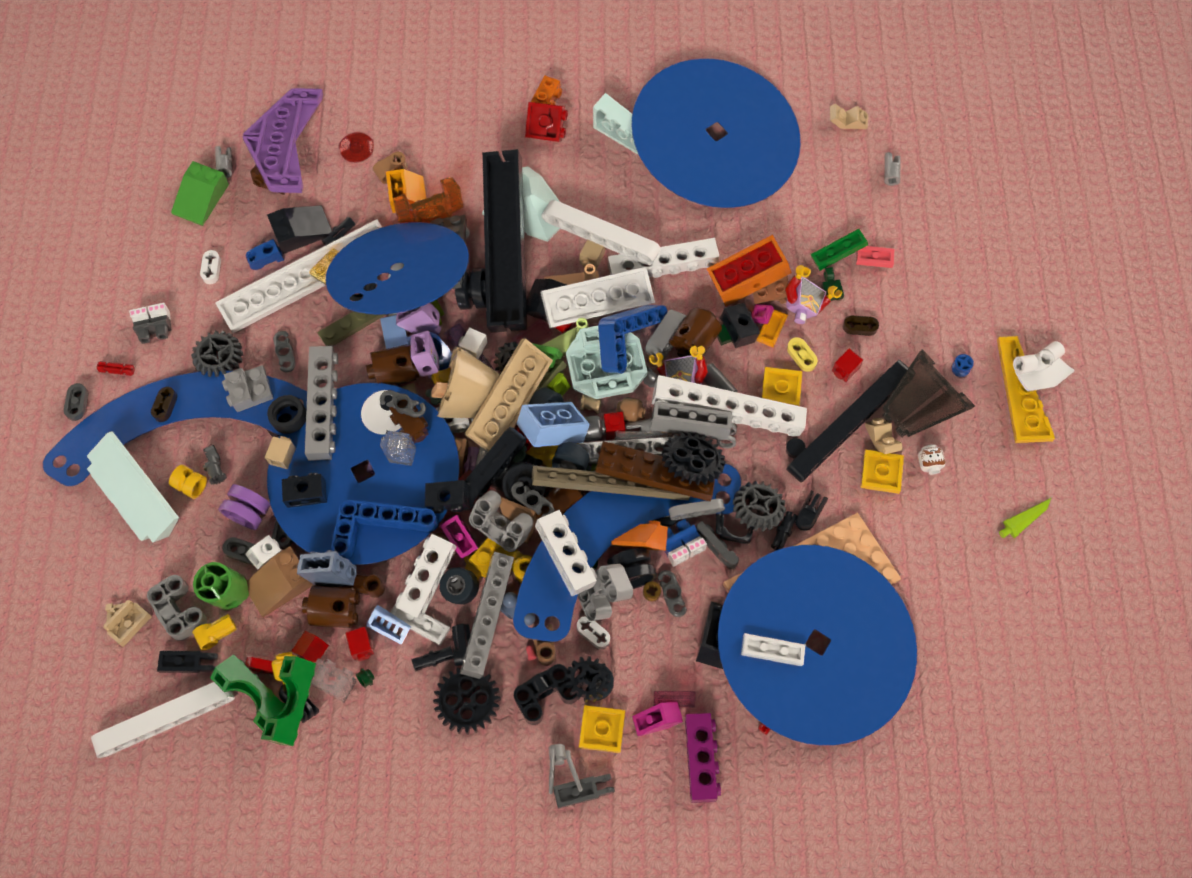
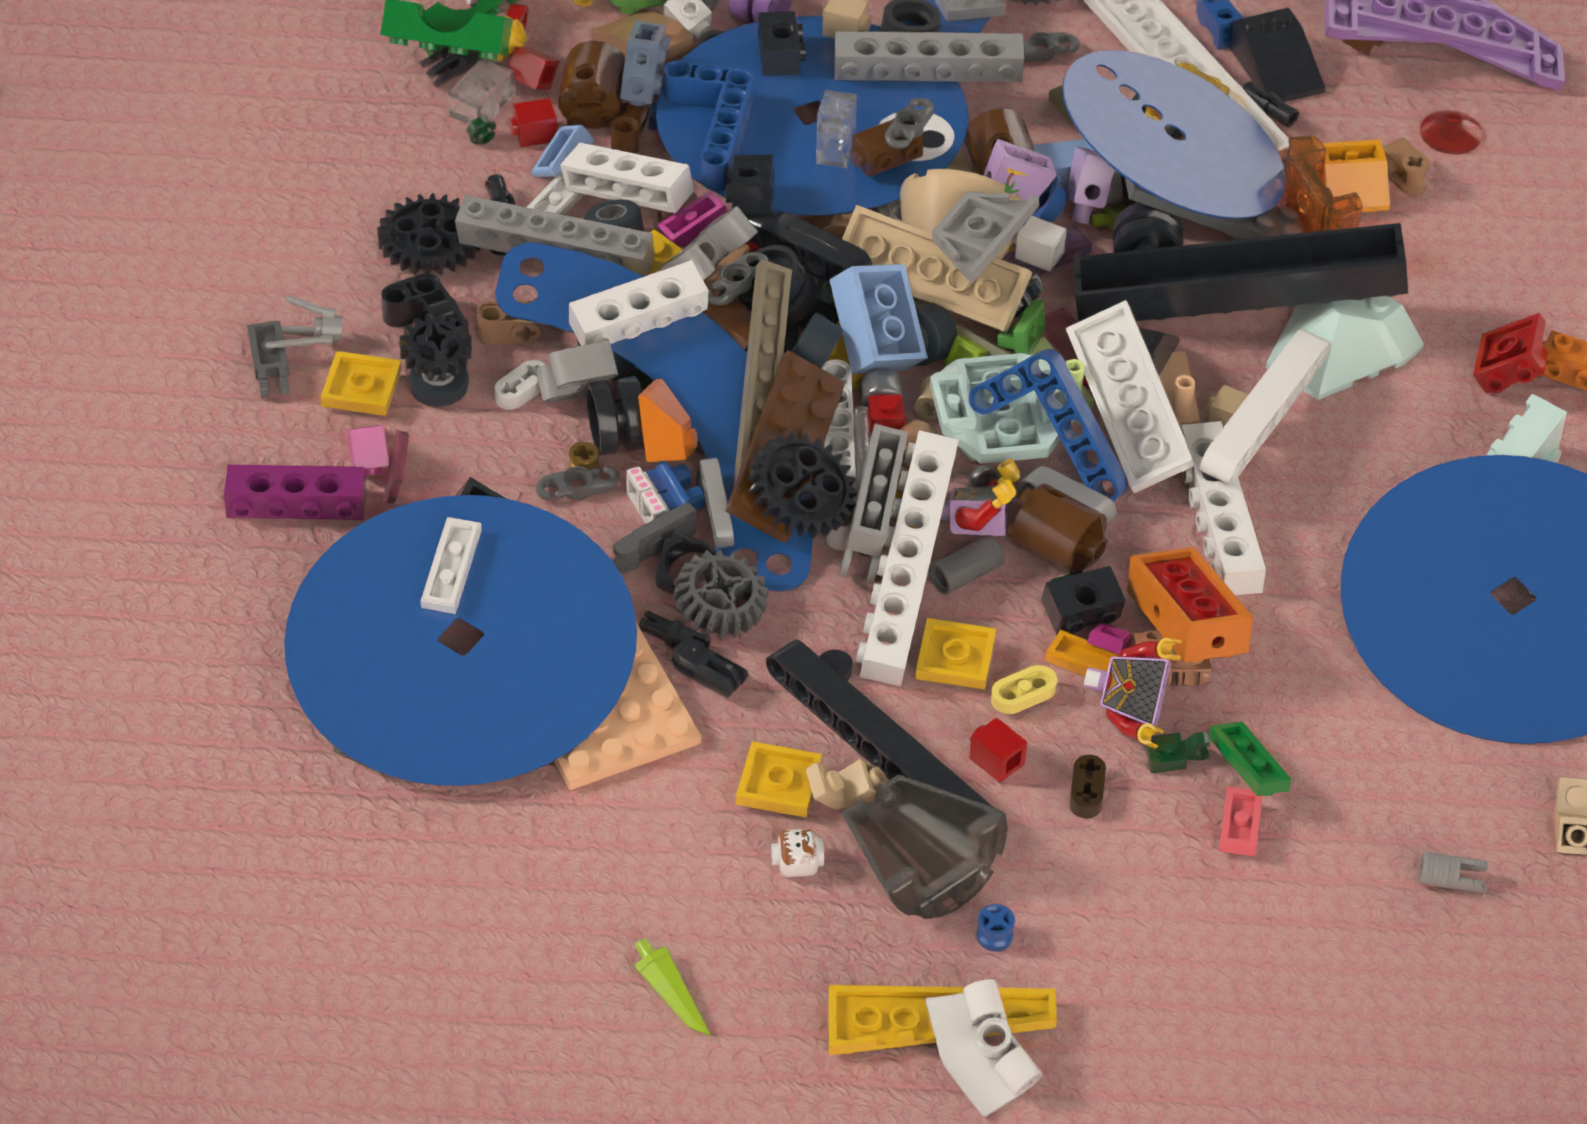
camera: 90 degrees right, 20 degrees down
none -> light grey wing [932,192,1039,283]

